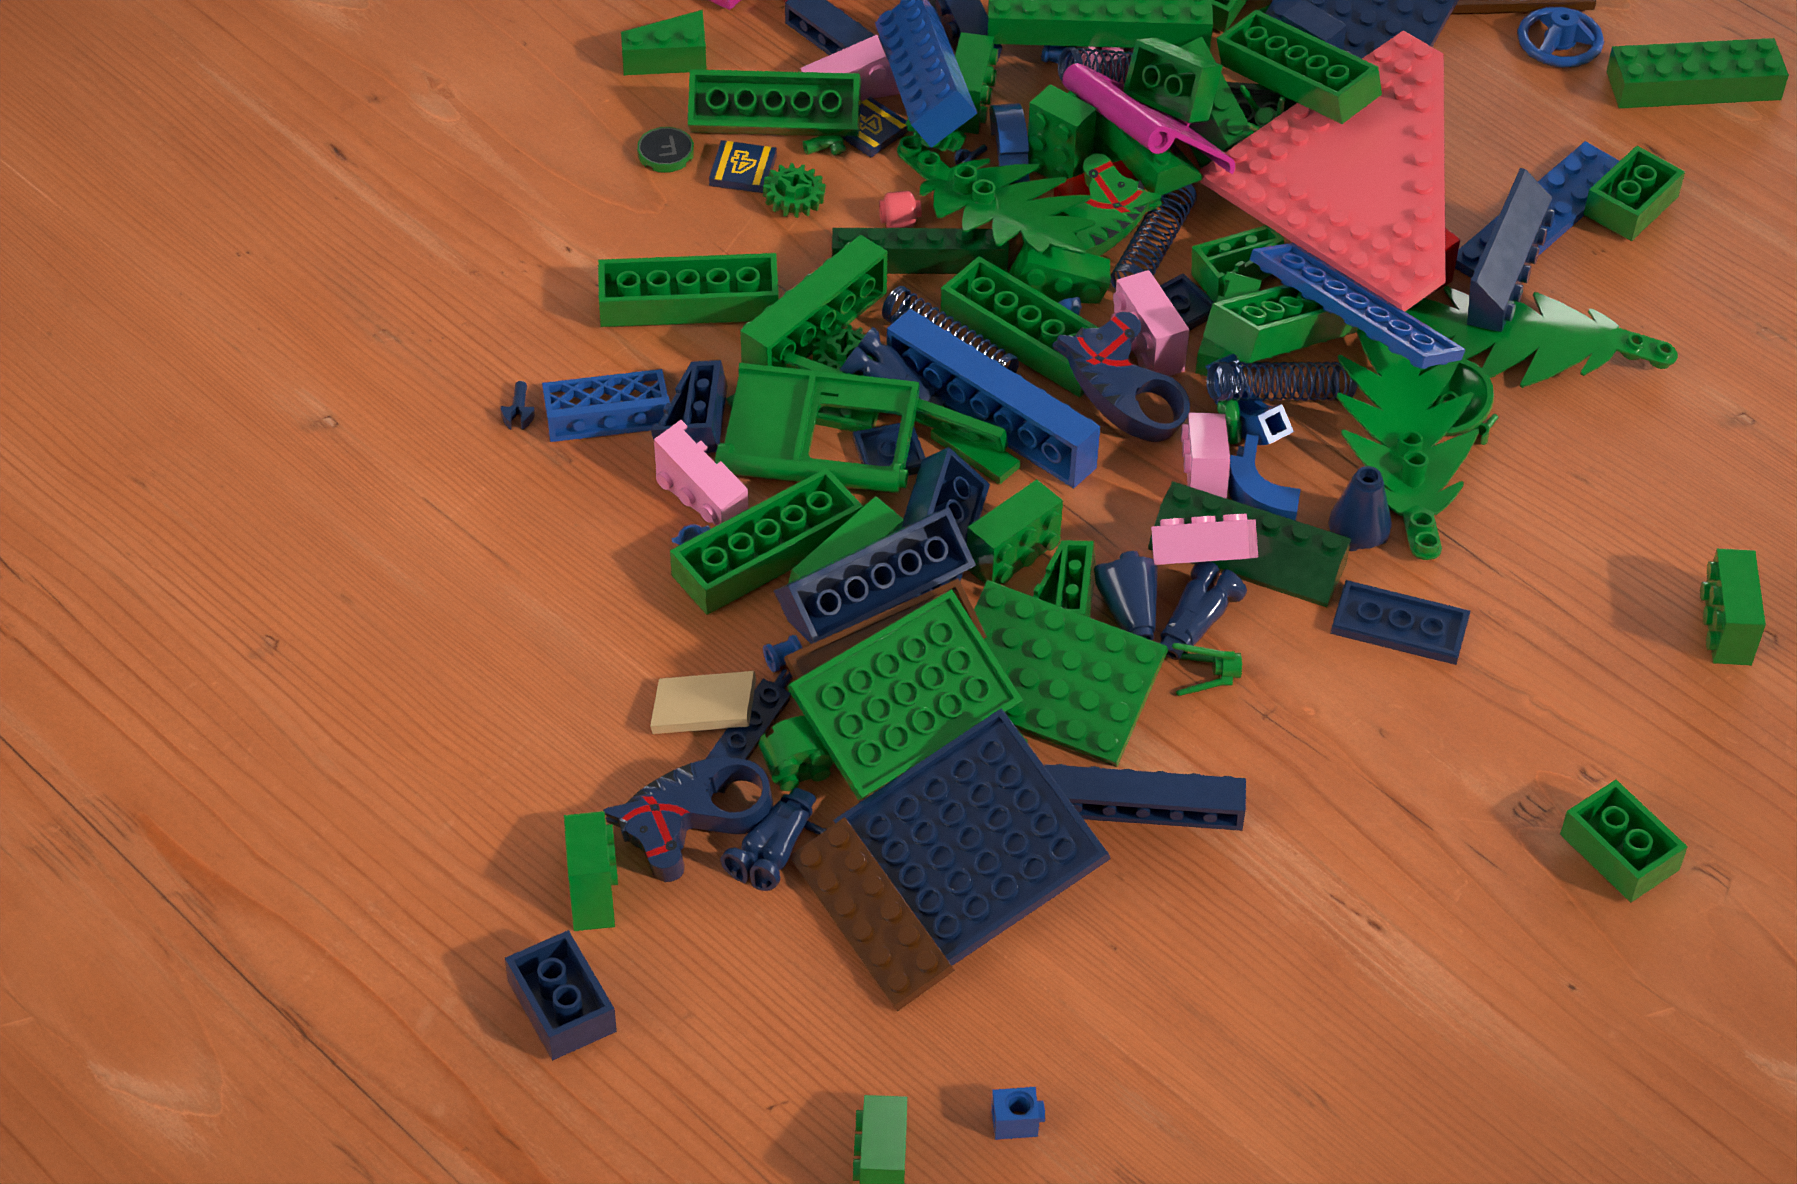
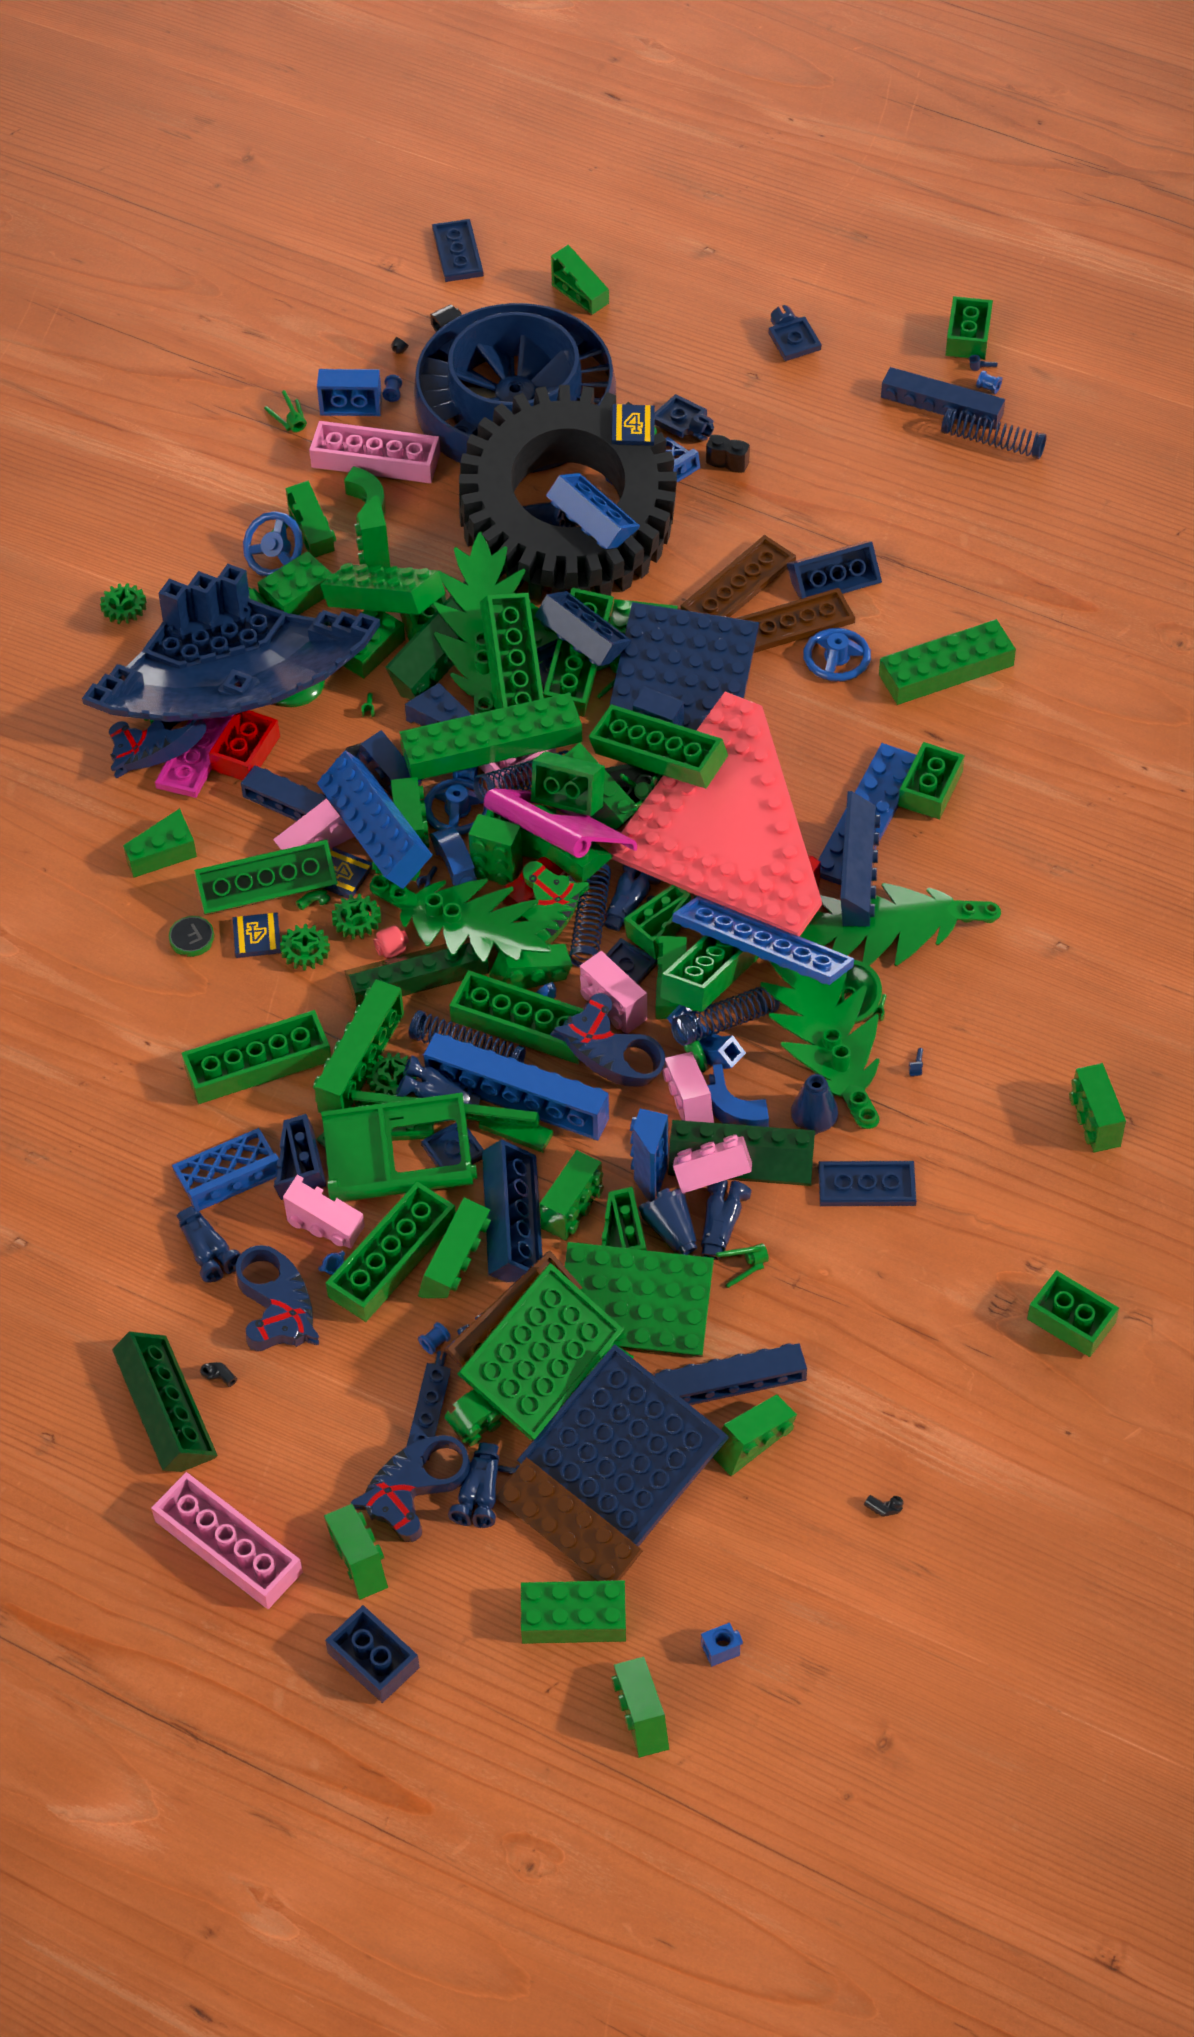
camera: 15 degrees left, 5 degrees up
dark blue bar [501,381,535,430] -> none
tan tile [650,671,756,734] -> none
dark blue slope [774,507,976,644] -> none
none -> dark green slope [112,1331,218,1472]
none -> bright pink brick [151,1472,303,1609]
none -> dark blue piece [177,1206,241,1283]
none -> black arm [200,1362,237,1387]
none -> dark blue animal [236,1245,319,1351]
none -> green gear [332,894,381,940]
none -> blue piece [424,778,488,835]
none -> green brick [521,1580,626,1644]
none -> dark blue piece [603,864,662,931]
none -> blue slope [630,1108,668,1202]
none -> green wedge [713,1394,797,1476]
none -> black arm [864,1495,904,1517]
none -> dark blue hand [909,1048,923,1076]

